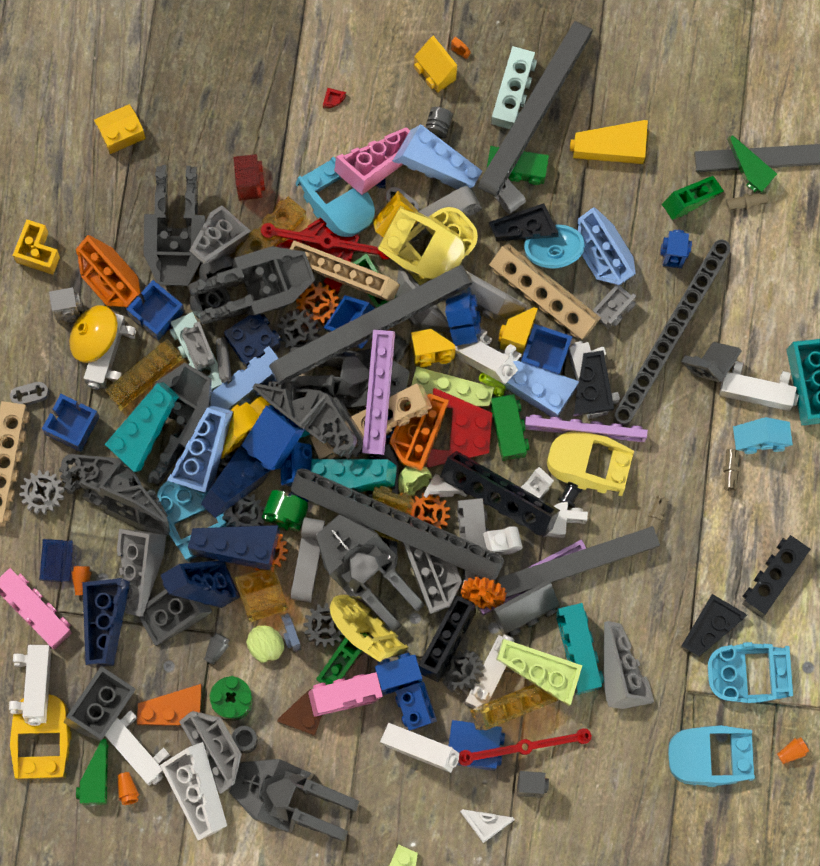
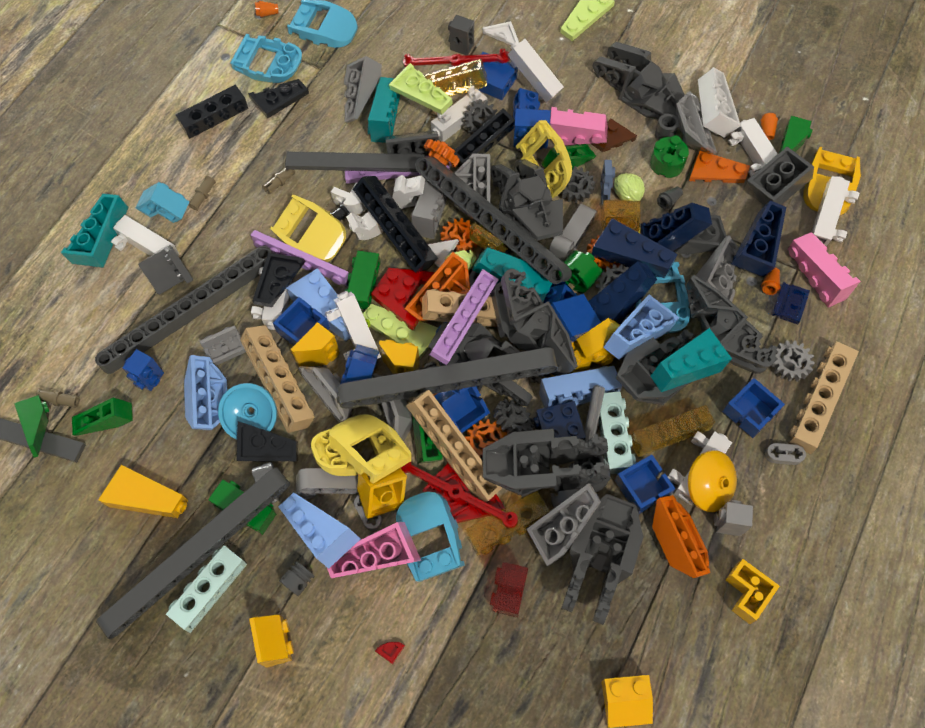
camera: 155 degrees left, 10 degrees down
light grey hinge [182,321,215,370] -> none
orange tile [451,37,471,59] -> none

